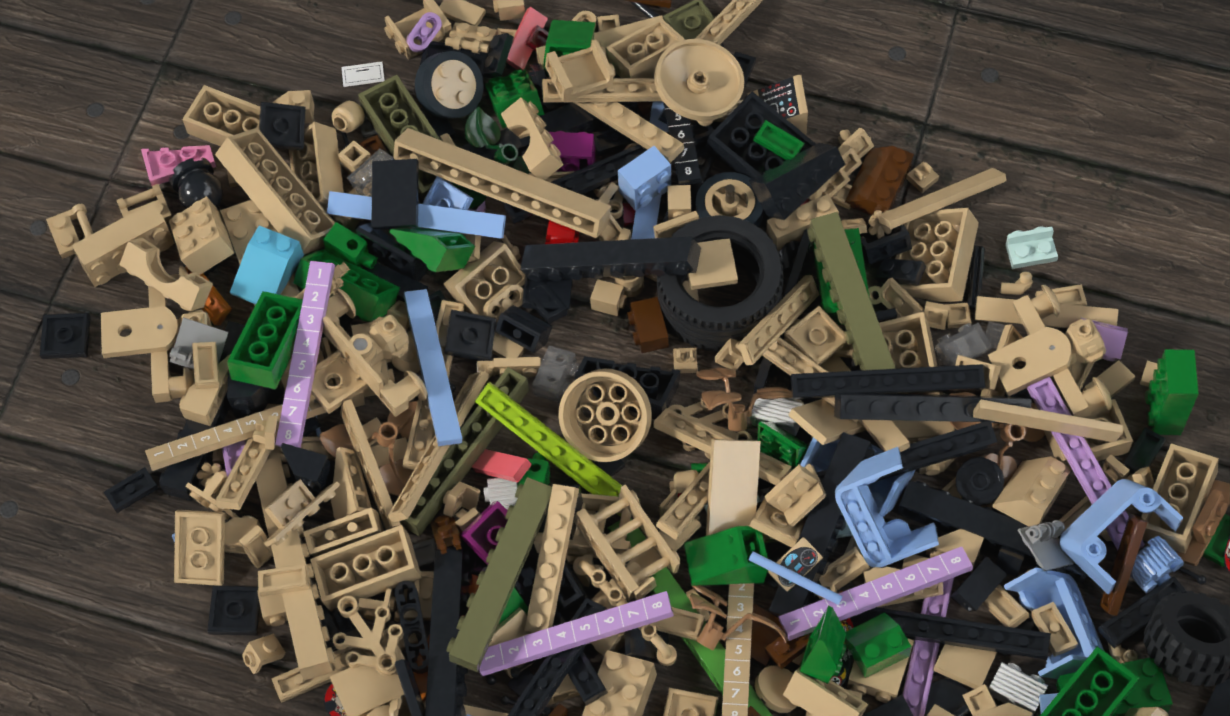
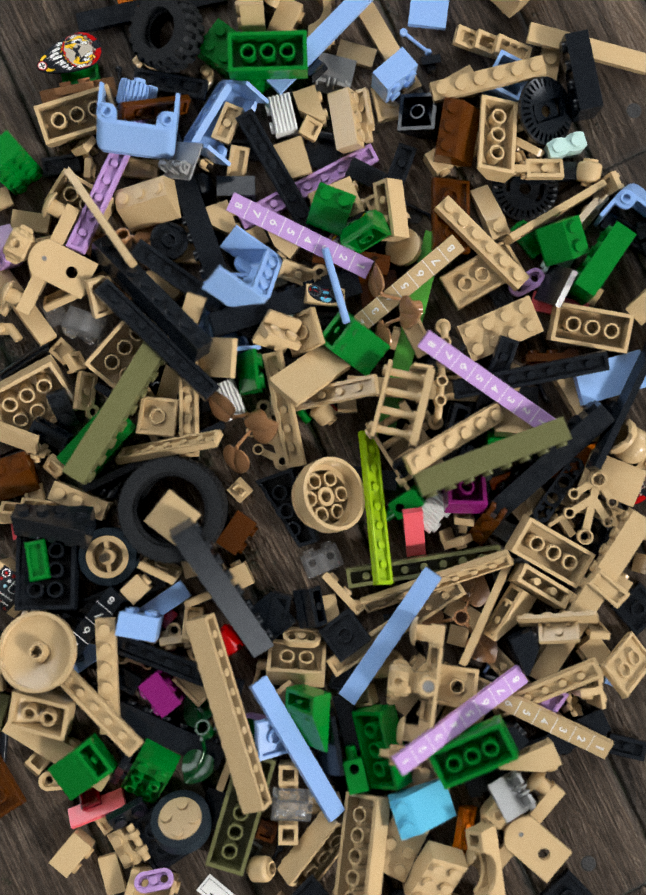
camera: 135 degrees left, 25 degrees up
tan tile [192,342,219,389] -> none
tan tile [253,415,278,450] -> none
black tile [371,159,419,229] -> none
tan arch [501,97,563,180] -> none
tan panel [545,39,616,102] -> none
tan bracket [715,338,744,371] -> none

